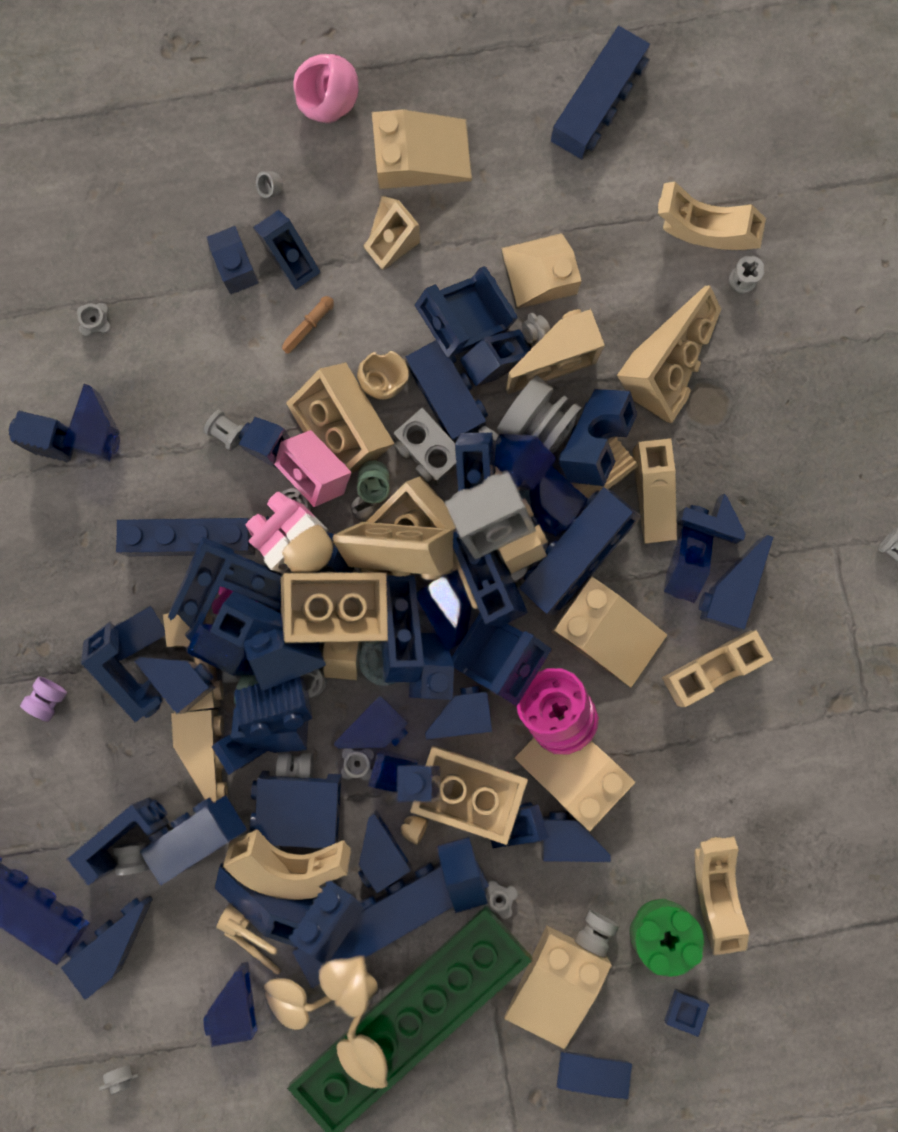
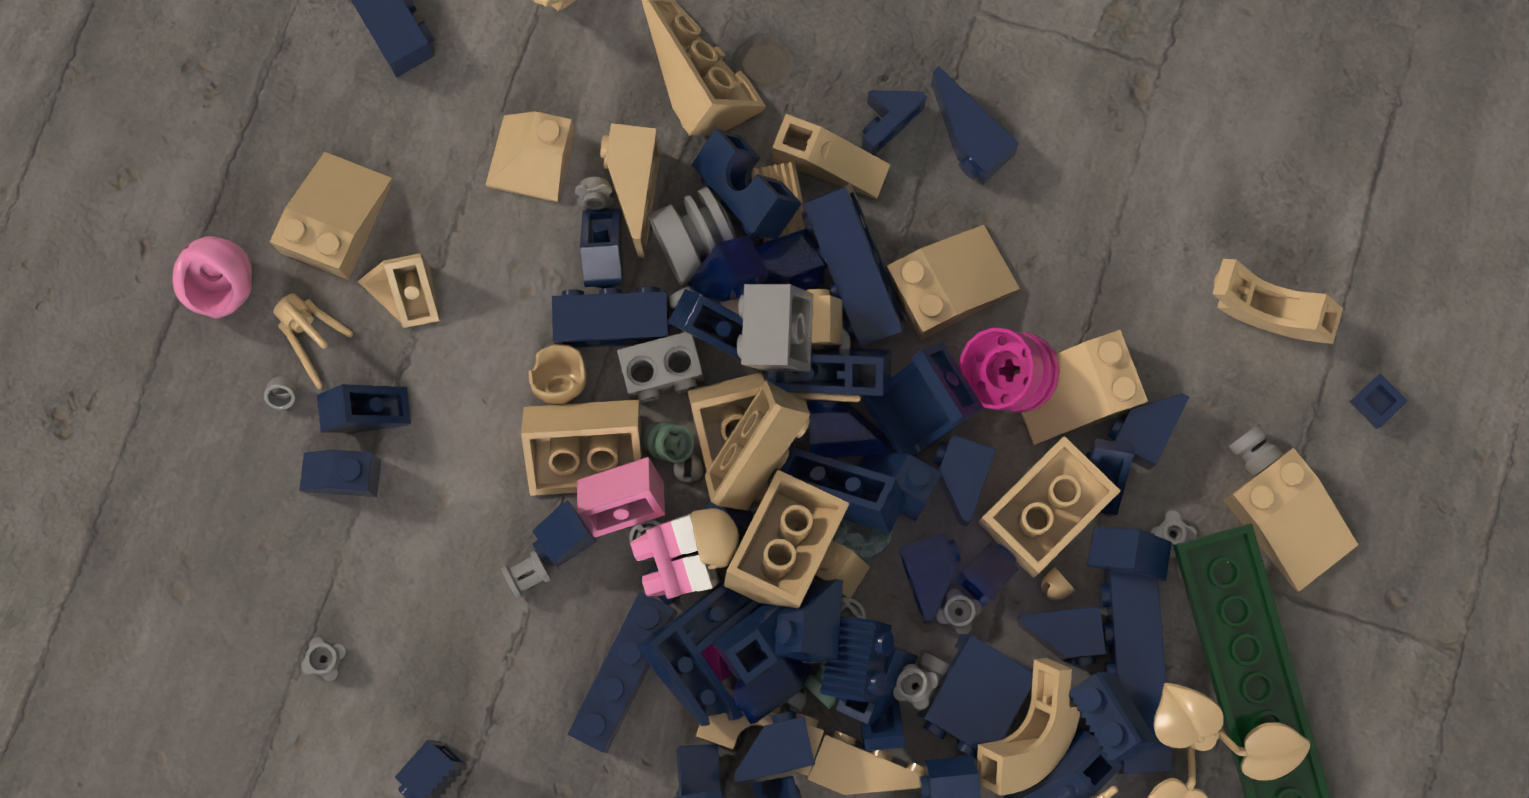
camera: 60 degrees left, 5 degrees down
clear blue slope [63,384,120,462] -> none
medium nougat piece [282,296,334,354] -> none
dark blue brick [397,766,440,802] -> none
dark blue panel [414,266,518,358] -> none
dark blue slope [556,1051,632,1099] -> none
green brick [629,899,704,977] -> none
tan arch [662,630,773,707] -> none
clear blue slope [664,526,714,603] -> none
none -> tan plant [273,293,353,389]
none -> light grey plate [893,664,939,710]

